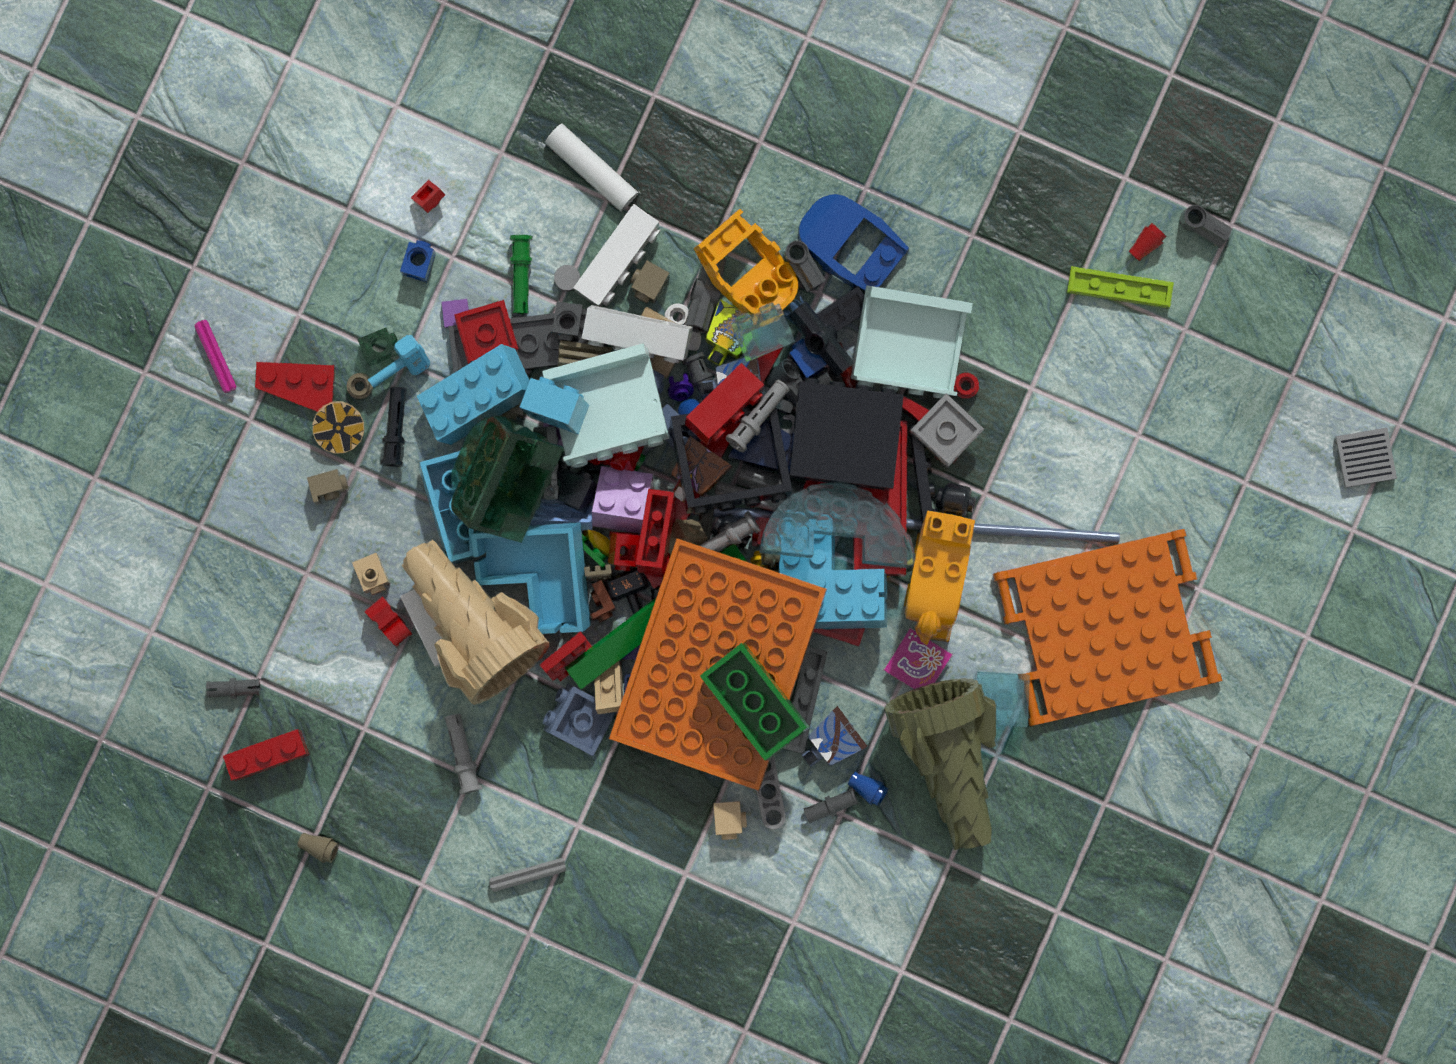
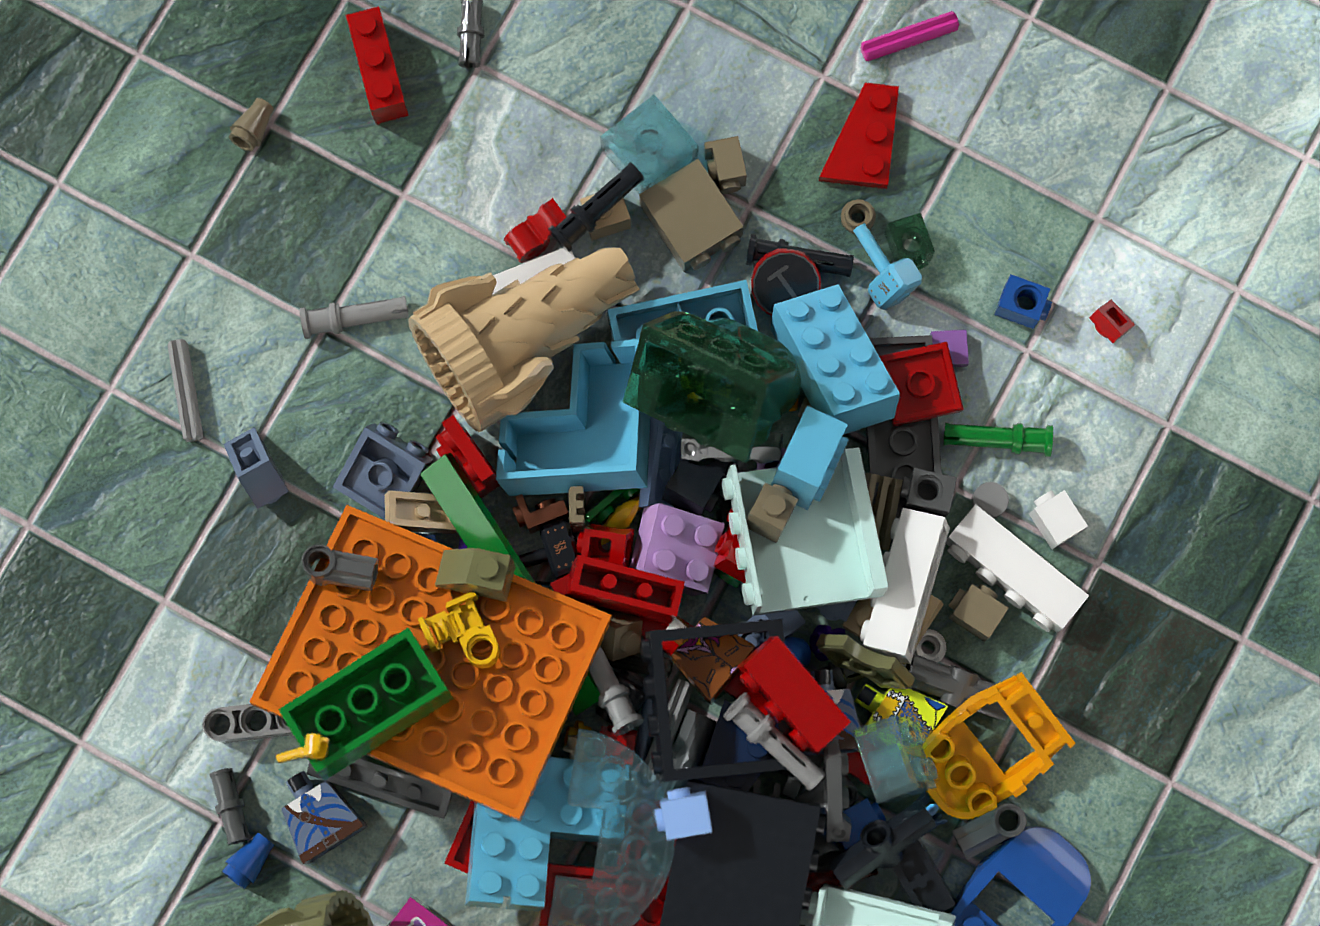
camera: 95 degrees right, 5 degrees down
tile [312,401,364,453] -> none
white brick [545,124,639,212] -> none
tan brick [713,801,747,840] -> none
none -> sand blue slope [224,427,289,509]
none -> yellow hand [276,734,329,763]
none -> dark grey piece [302,544,379,591]
none -> yellow piece [418,592,500,669]
none -> olive slope [435,548,516,602]
none -> black pin [548,162,645,253]
none -> clear light blue brick [600,94,699,194]
none -> dark tan brick [639,159,744,272]
none -> light blue brick [654,787,712,840]
none -> dark tan brick [746,483,798,543]
none -> black tile [751,248,821,316]
none -> olive tile [816,634,915,689]
none -> dark grey hinge [823,739,852,842]
none -> white brick [1029,490,1088,550]

